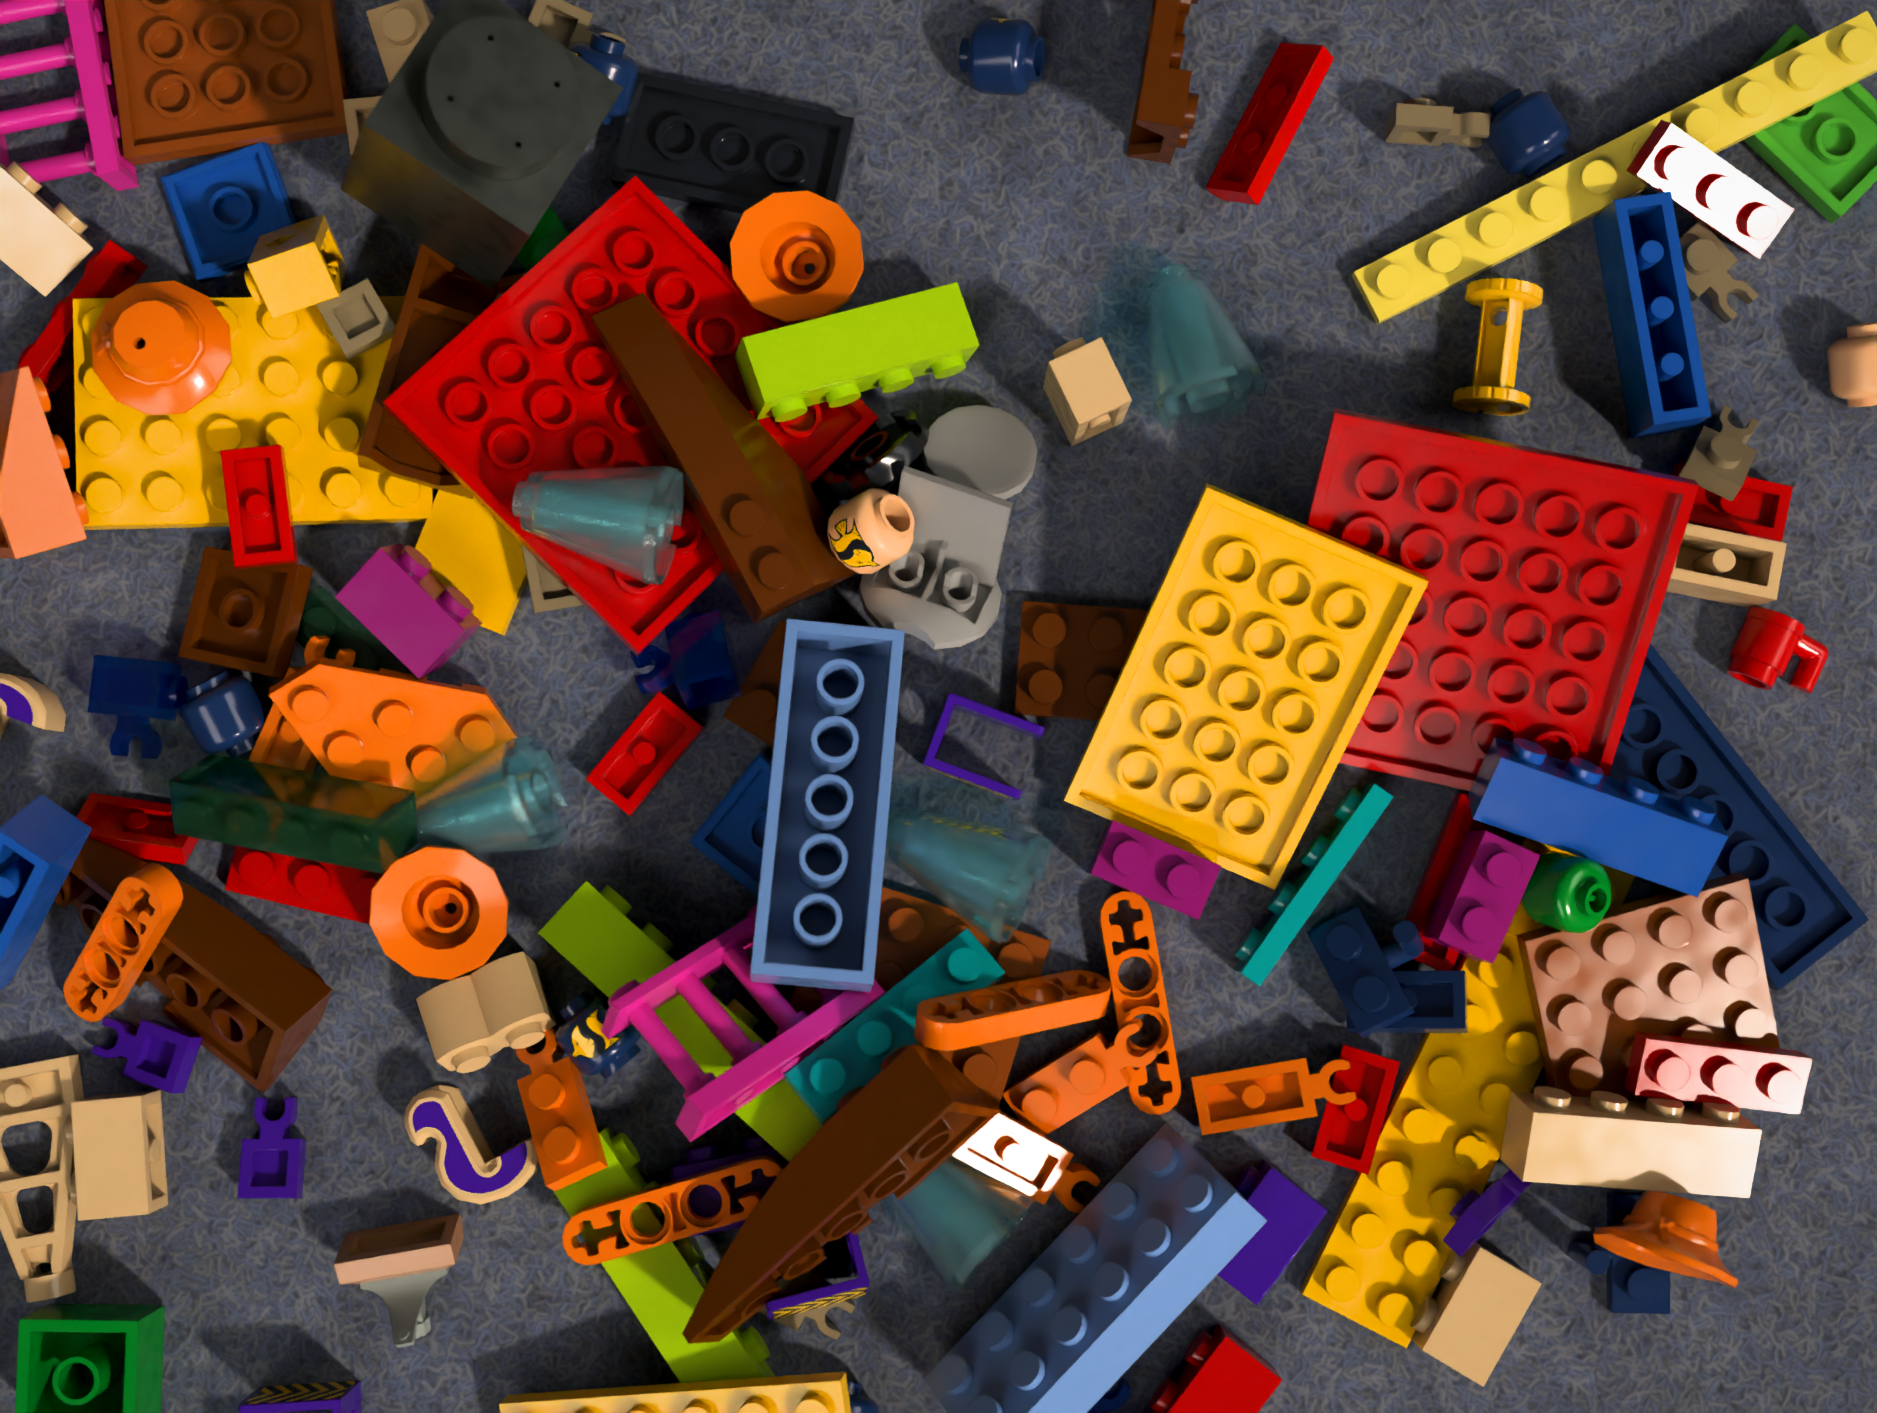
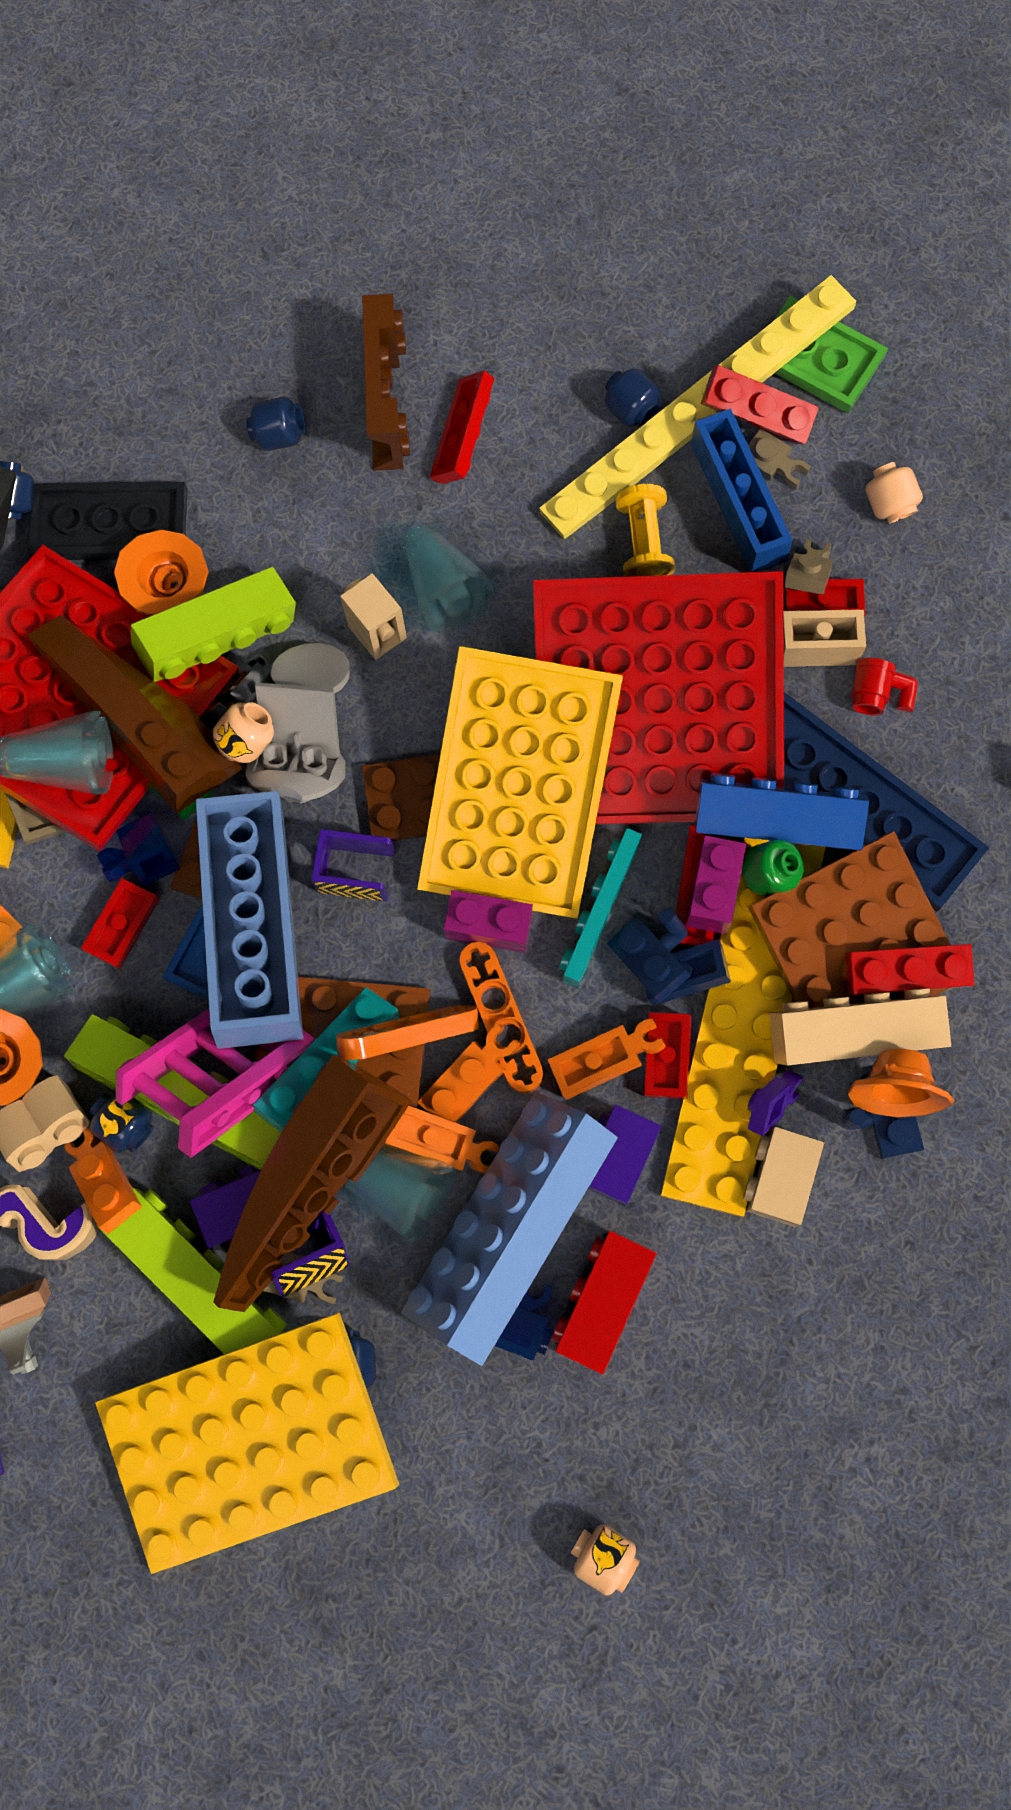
camera: 10 degrees left, 10 degrees down
orange beam [562,1155,785,1265] -> none
clear light blue cone [886,808,1051,944] -> none
dark tan plate [1385,98,1490,148] -> none

